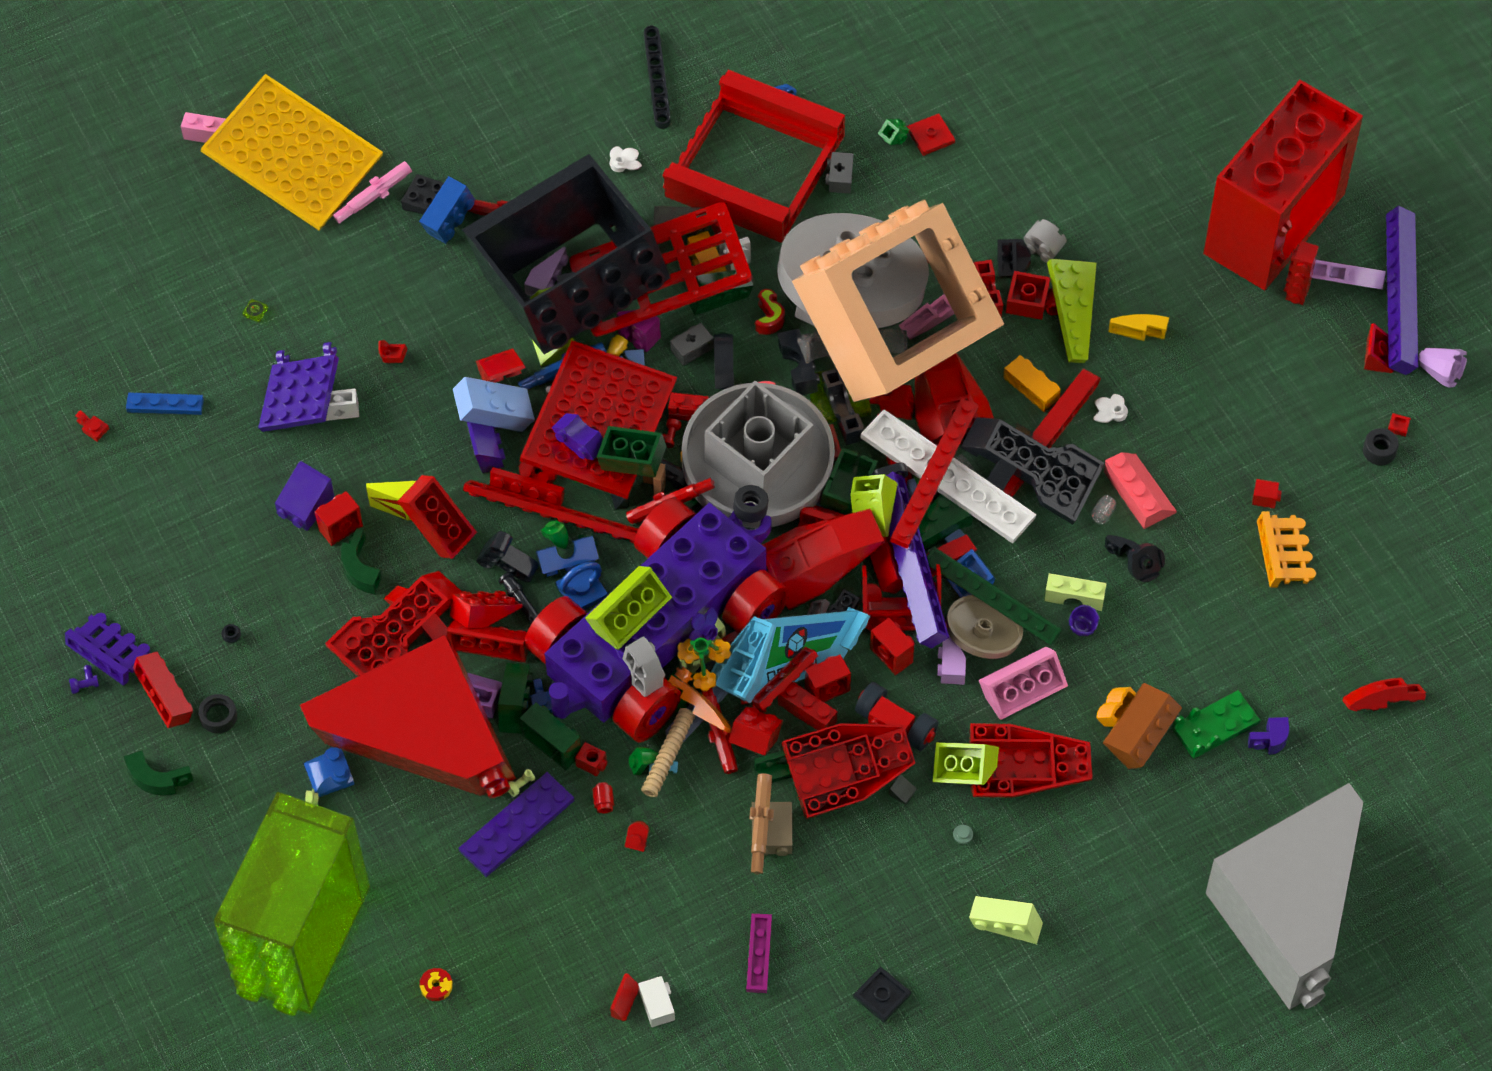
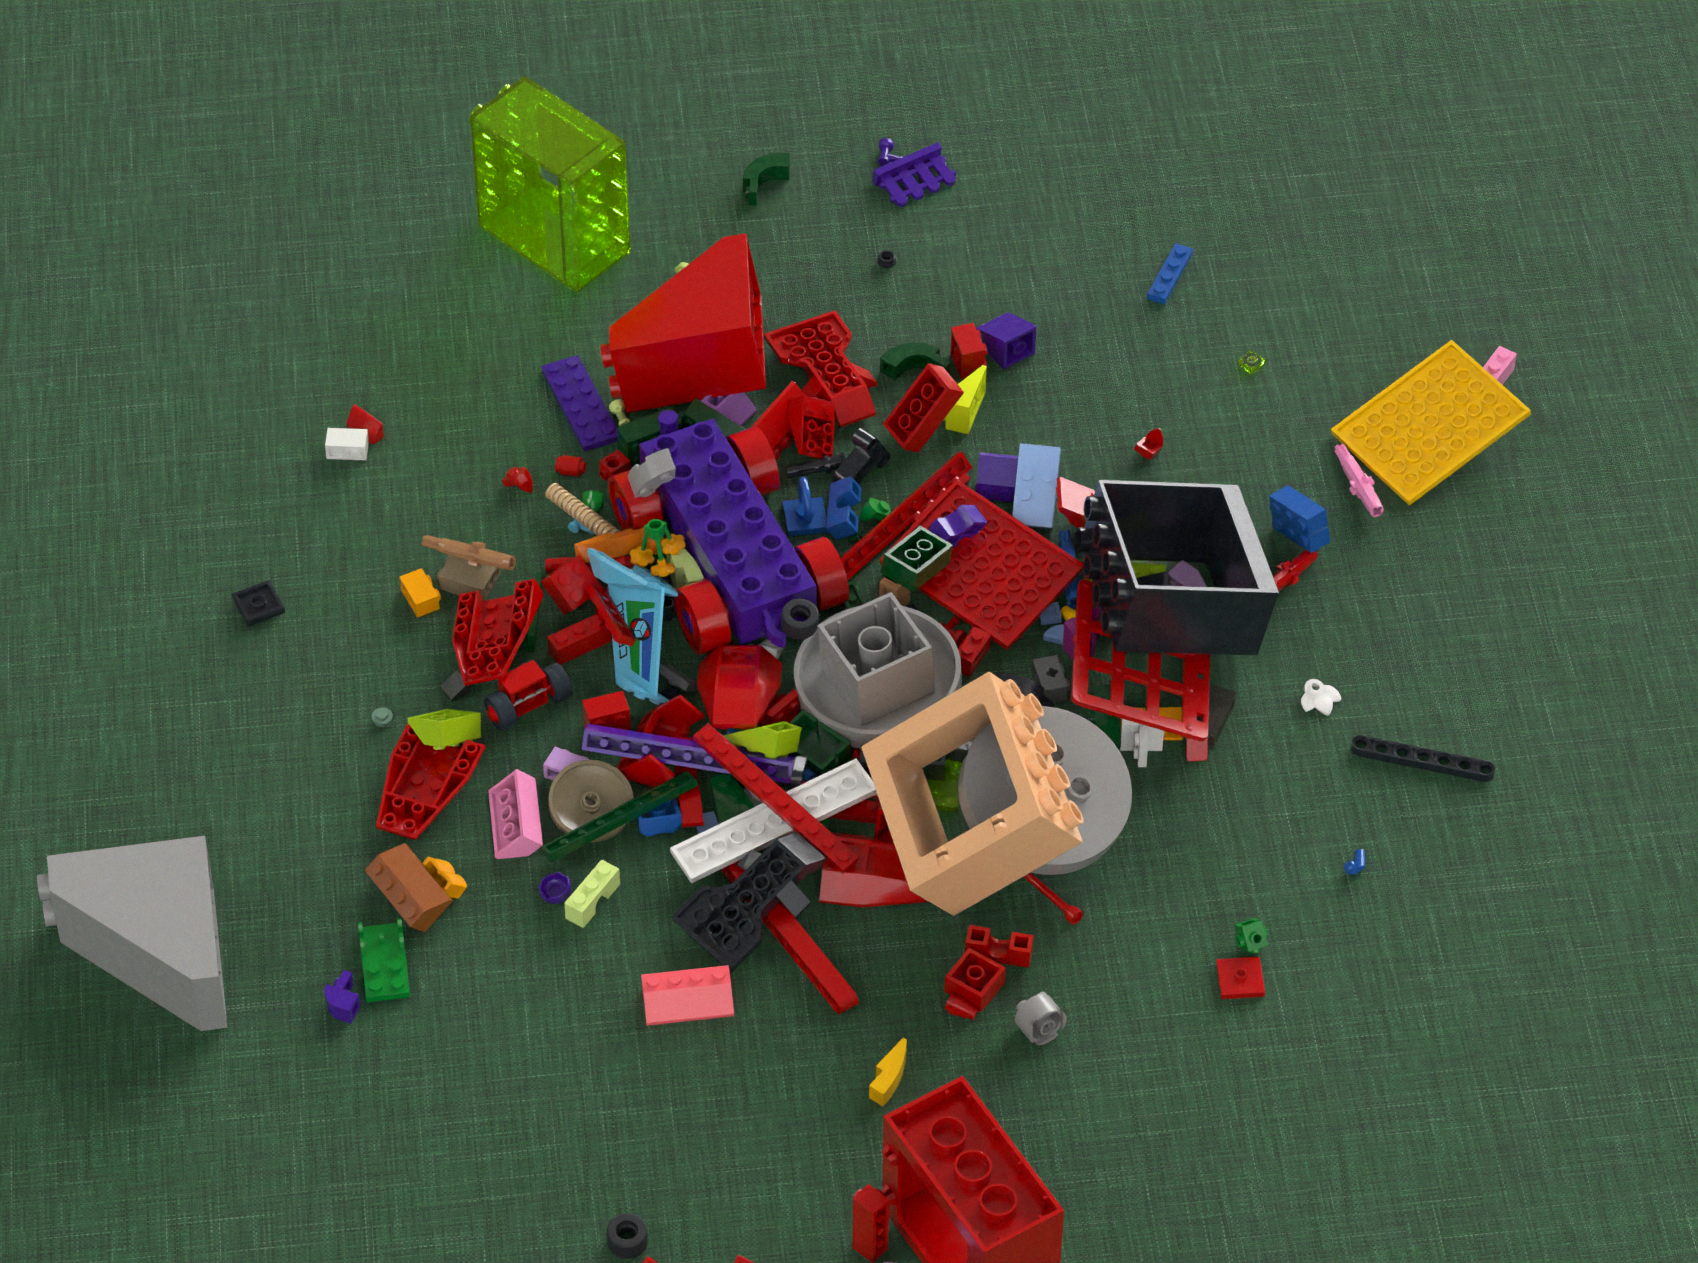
camera: 110 degrees right, 10 degrees down
red plate [75,410,109,442] -> none
red brick [133,652,193,728] -> none
black tyre [198,694,237,733] -> none
dark purple plate [258,342,339,432] -> none
white brick [326,389,359,421] -> none
black brick [401,174,444,215] -> none
red piece [419,968,453,1001] -> none
lime slope [585,566,672,650] -> none
red piece [626,477,715,524] -> none
red door [662,70,845,243] -> none
dark purple plate [689,607,718,641] -> none
magenta plate [746,913,772,993] -> none
red brick [805,654,851,702] -> none
dark grey brick [826,152,854,194] -> none
bright pink slope [899,294,954,339] -> none
yellowish green wedge [969,896,1043,944] -> none
black slope [997,239,1031,277] -> none
light orange brick [1004,355,1061,412] -> none
lime wing [1047,259,1096,363] -> none
clear brick [1091,496,1116,524] -> none
white plate [1093,394,1128,423] -> none
black slope [1104,535,1139,557] -> none
black plate [1128,543,1165,582] -> none
red brick [1252,479,1282,509] -> none
light orange fence [1257,511,1316,588] -> none
red slope [1343,678,1426,711] -> none
none -> light orange brick [399,568,441,618]

